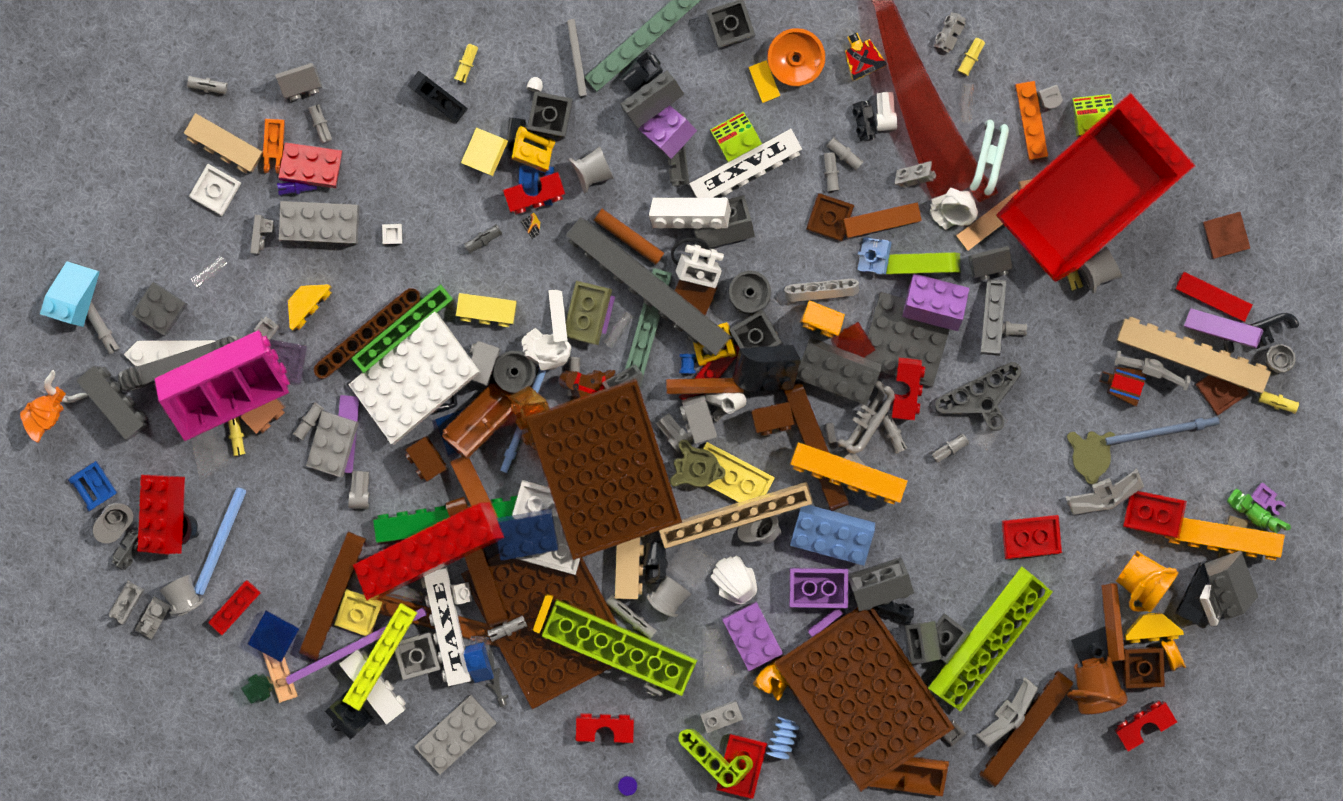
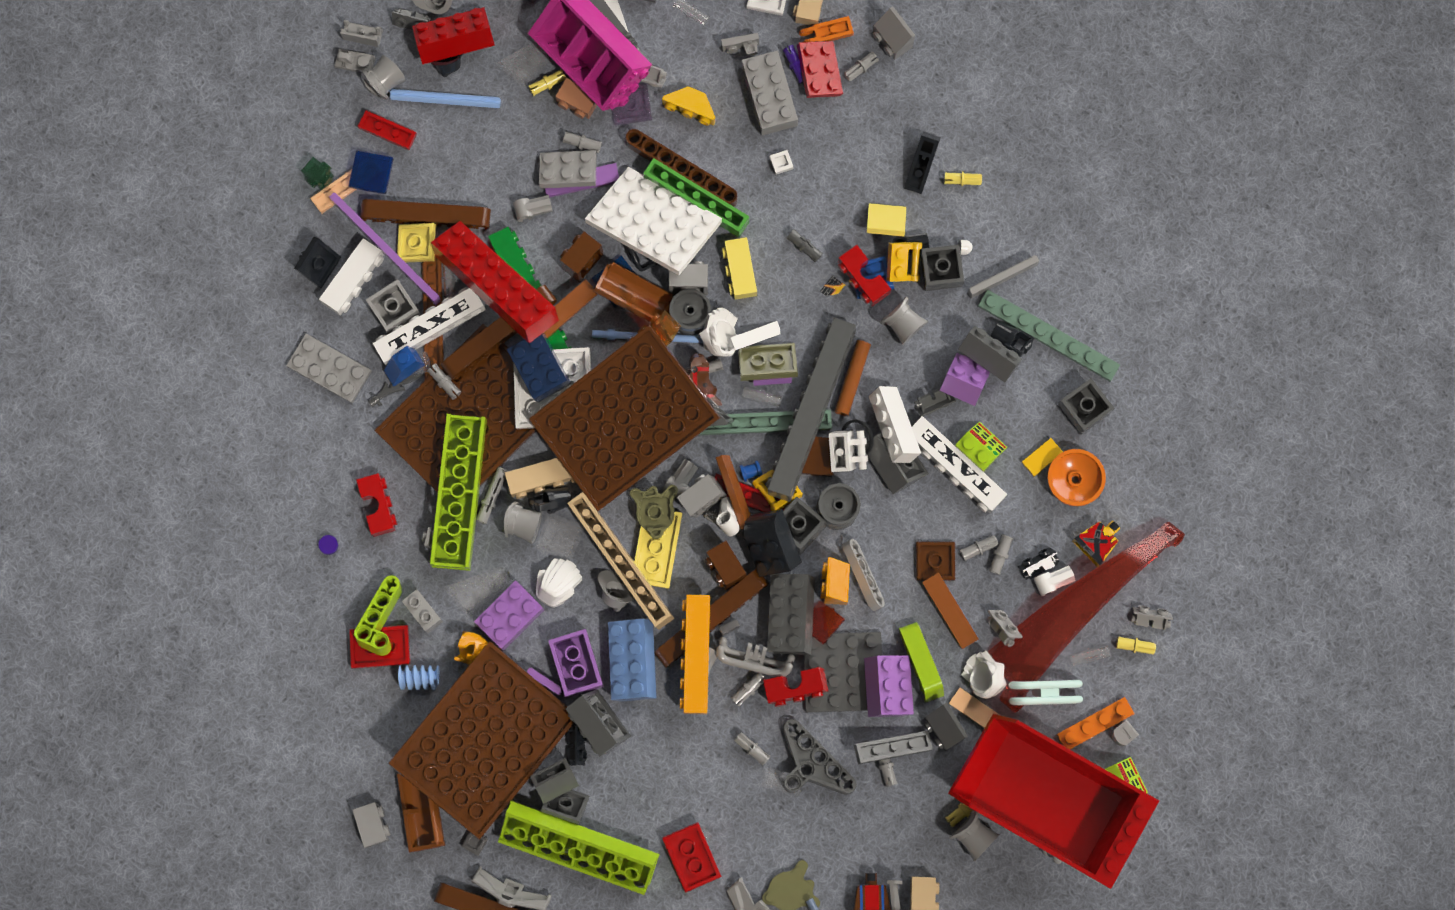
camera: 80 degrees right, 10 degrees down
neon yellow tile [343,603,417,711] -> none
white bracket [451,582,472,605] -> none
yellow tile [533,594,554,633] -> none
medium blue piece [858,237,892,274] -> none

